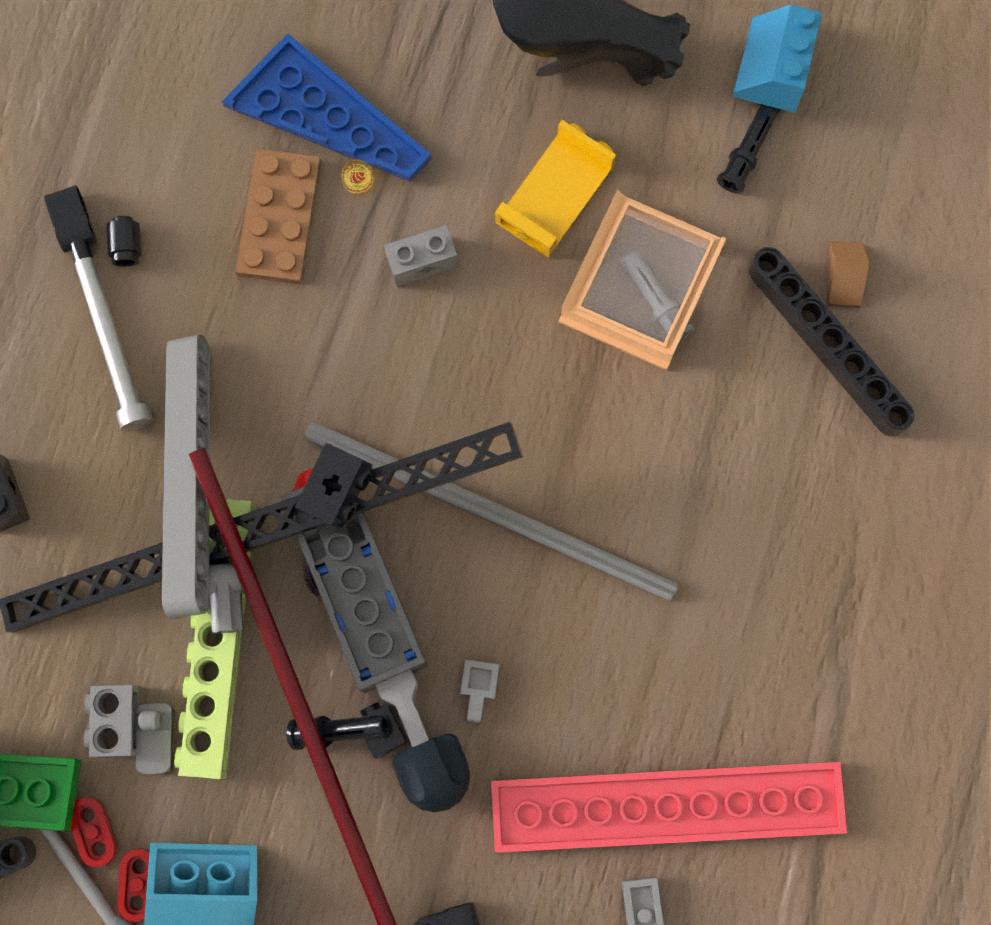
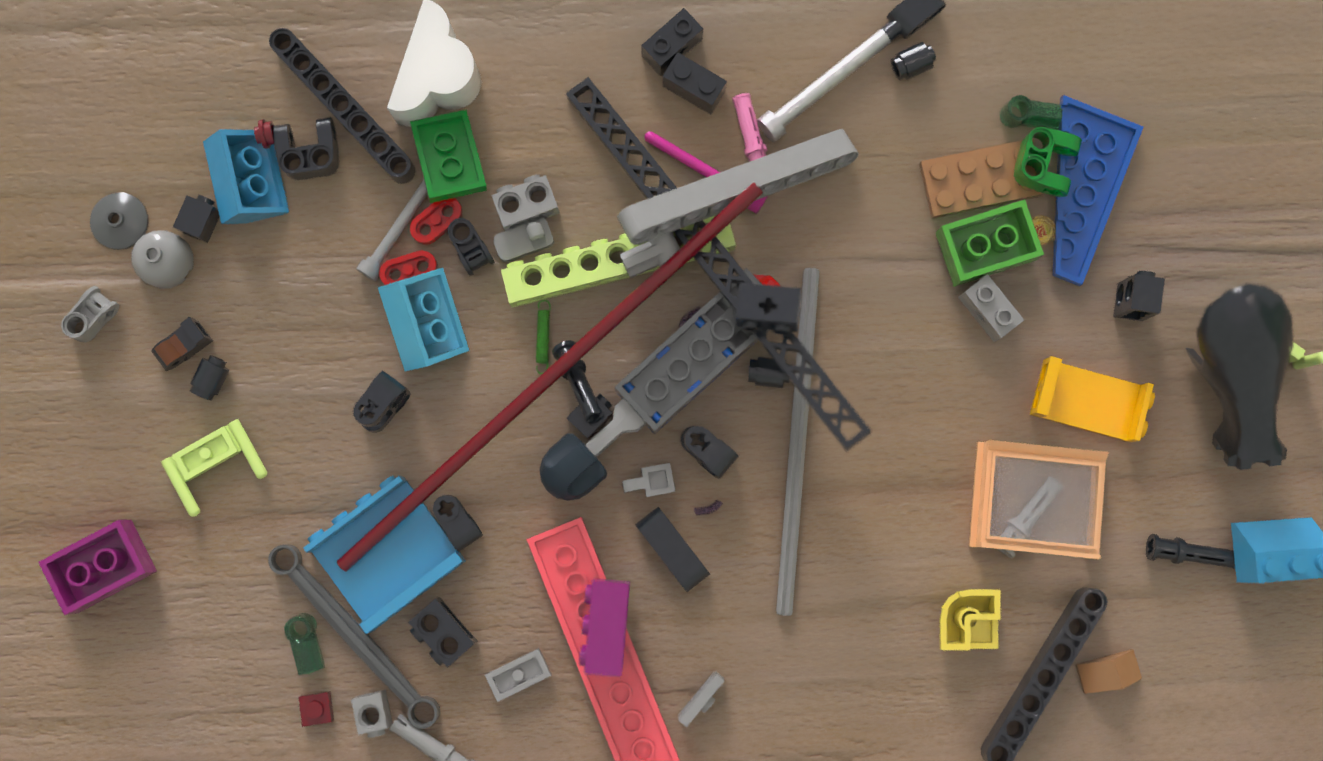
camera: 70 degrees right, 5 degrees up
none -> black piece [448,218,495,276]
none -> bright green piece [536,300,551,374]
none -> magenta brick [579,578,630,677]
none -> black beam [635,507,710,592]
none -> dark pink piece [644,131,768,214]
none -> black brick [663,52,727,114]
none -> light grey plate [678,671,725,727]
none -> black piece [680,426,739,479]
none -> leg [694,500,723,515]
none -> bright pink pin [732,93,767,162]
none -> black brick [748,357,790,388]
none -> bright green brick [936,200,1044,287]
none -> light yellow brick [940,589,1001,650]
none -> clear green piece [999,95,1063,130]
none -> green piece [1014,127,1082,197]
none -> black brick [1113,271,1165,321]

